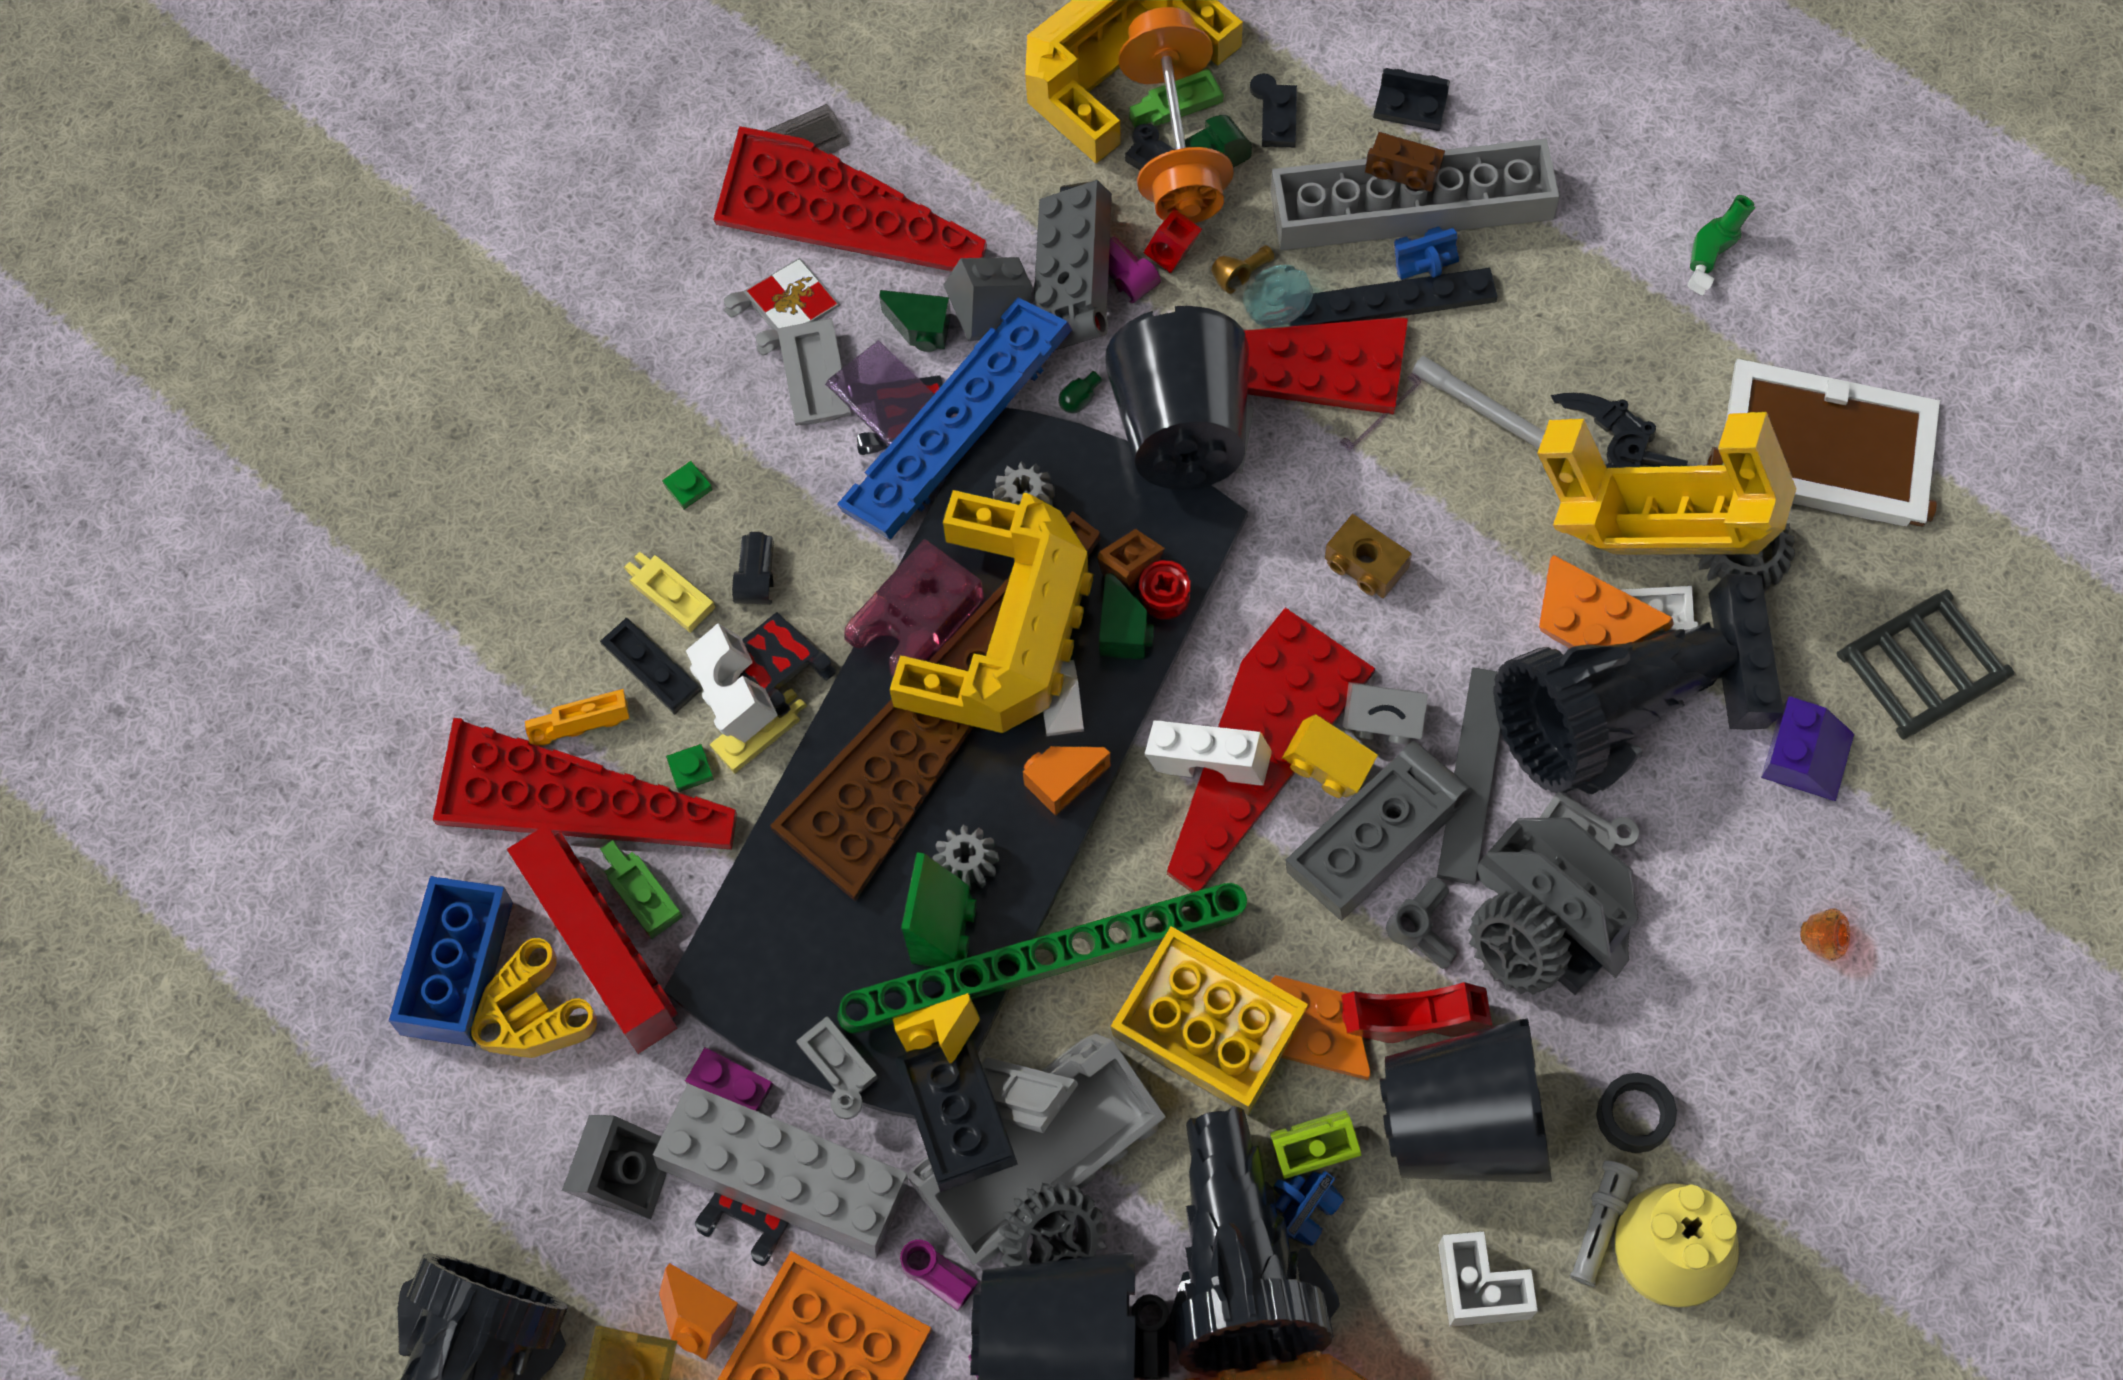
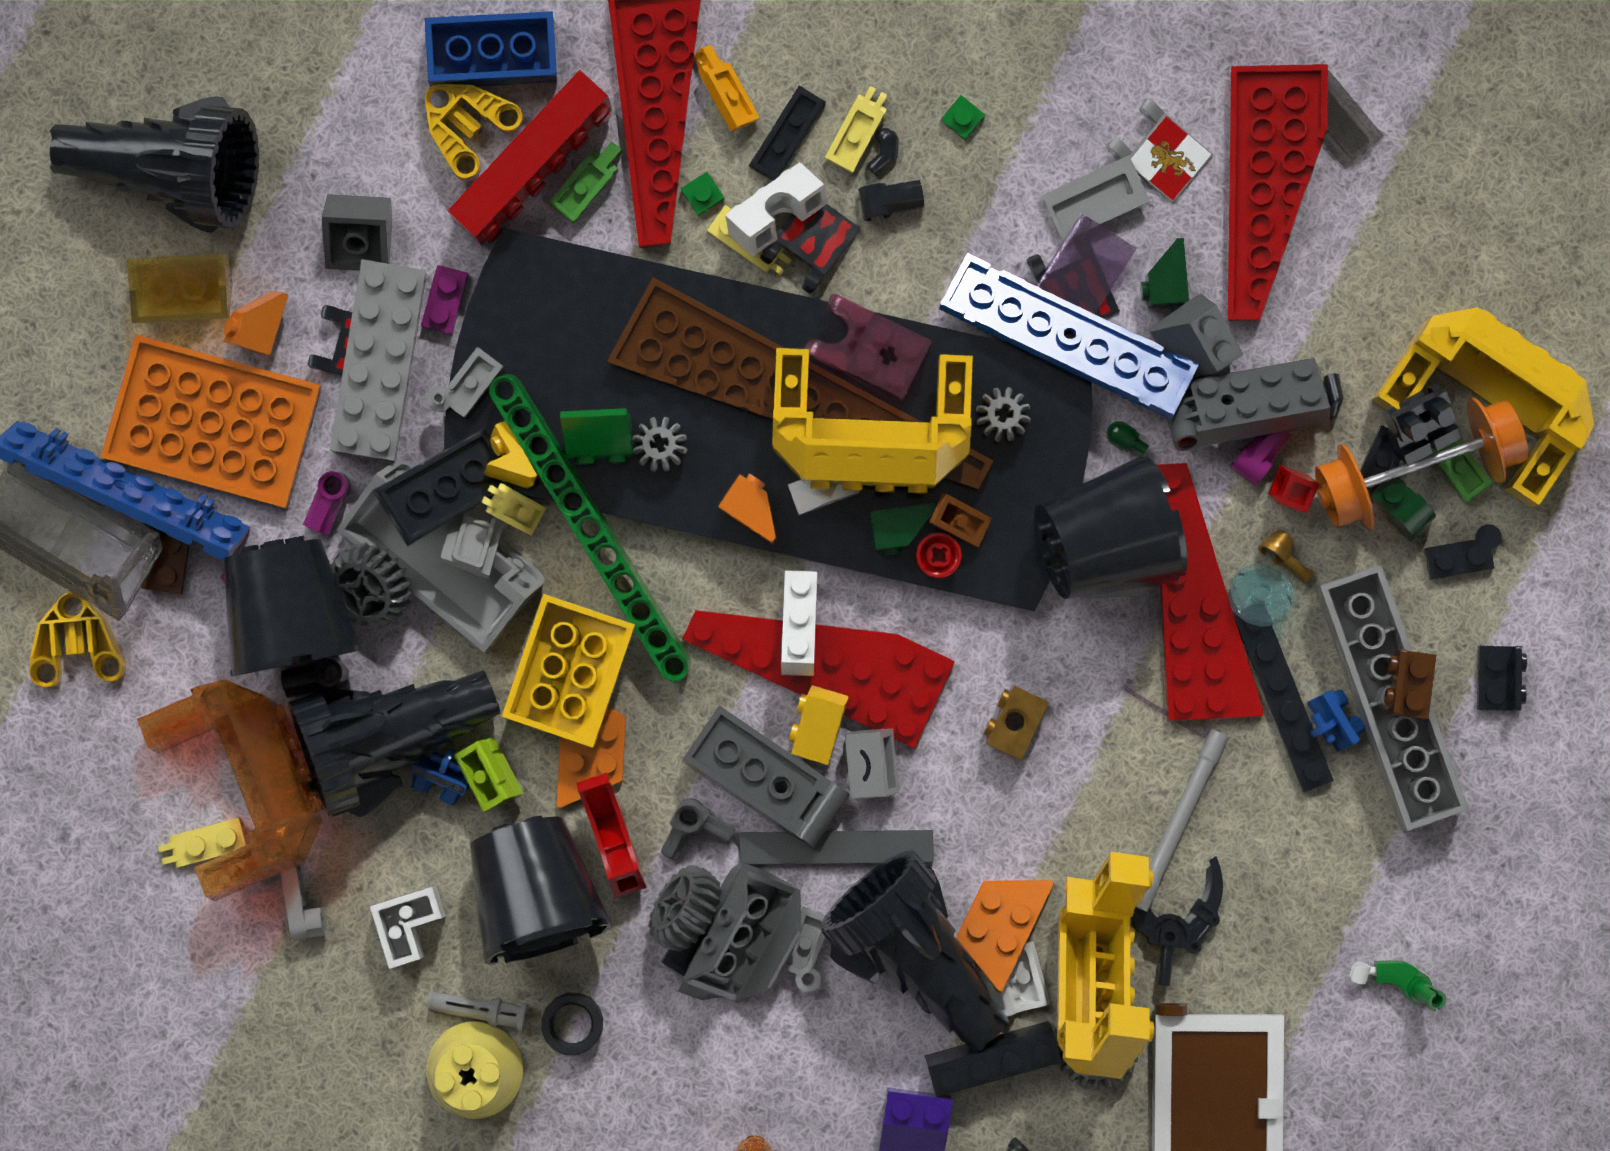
camera: 75 degrees right, 20 degrees up
none -> light yellow hinge [481,483,546,536]
none -> black arm [867,128,899,176]
none -> black hips [1383,383,1463,466]

